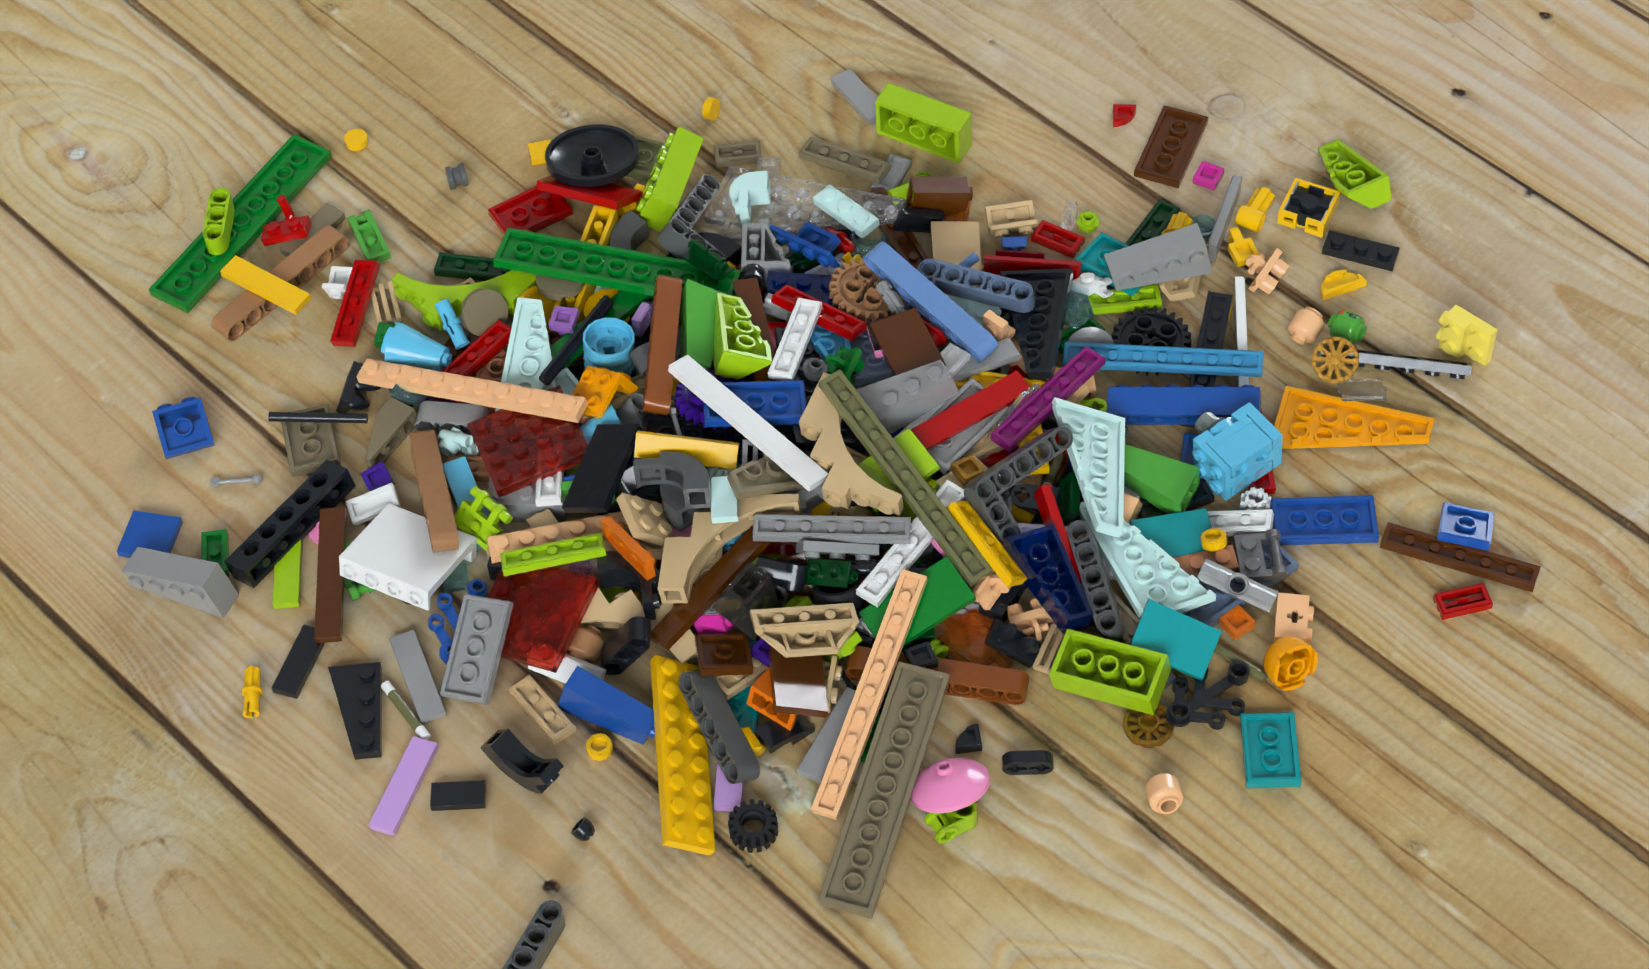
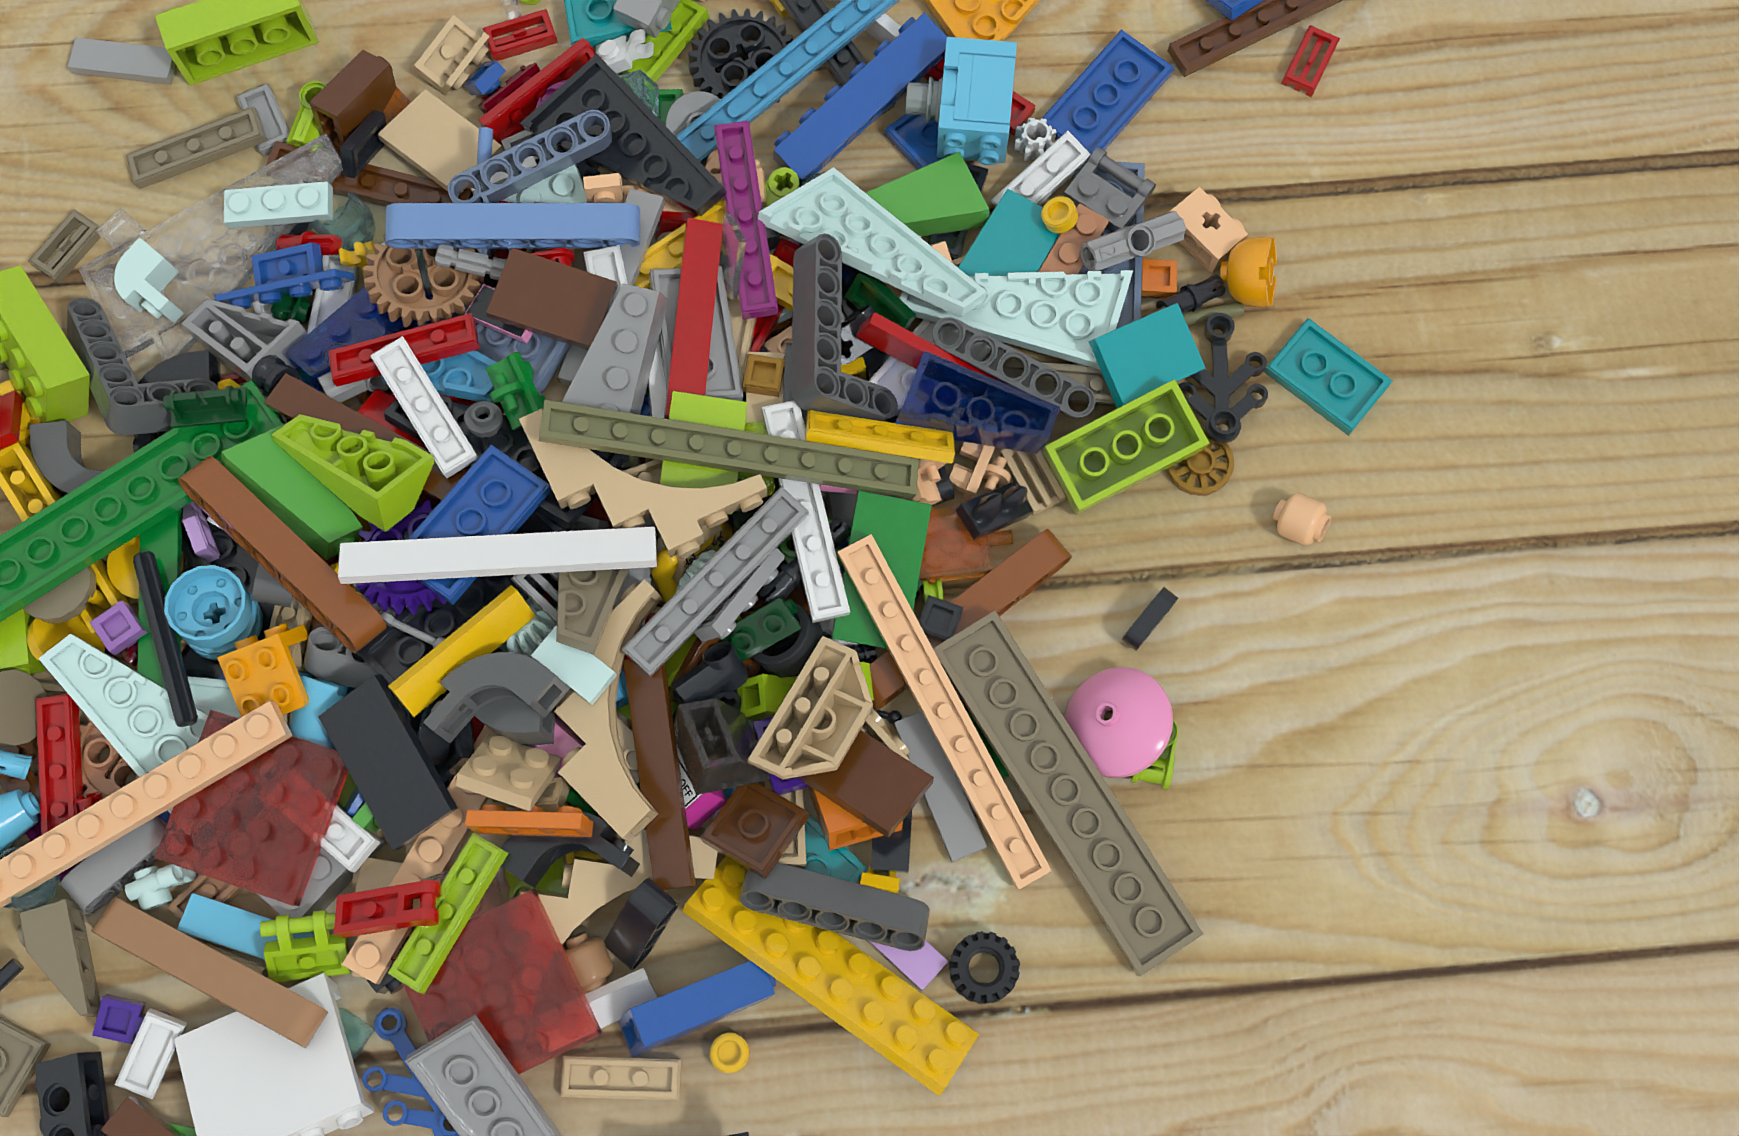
camera: 55 degrees left, 20 degrees up
black tile [955,723,982,754] -> none
none -> red plate [333,880,441,938]
none -> black pin [1156,274,1226,314]

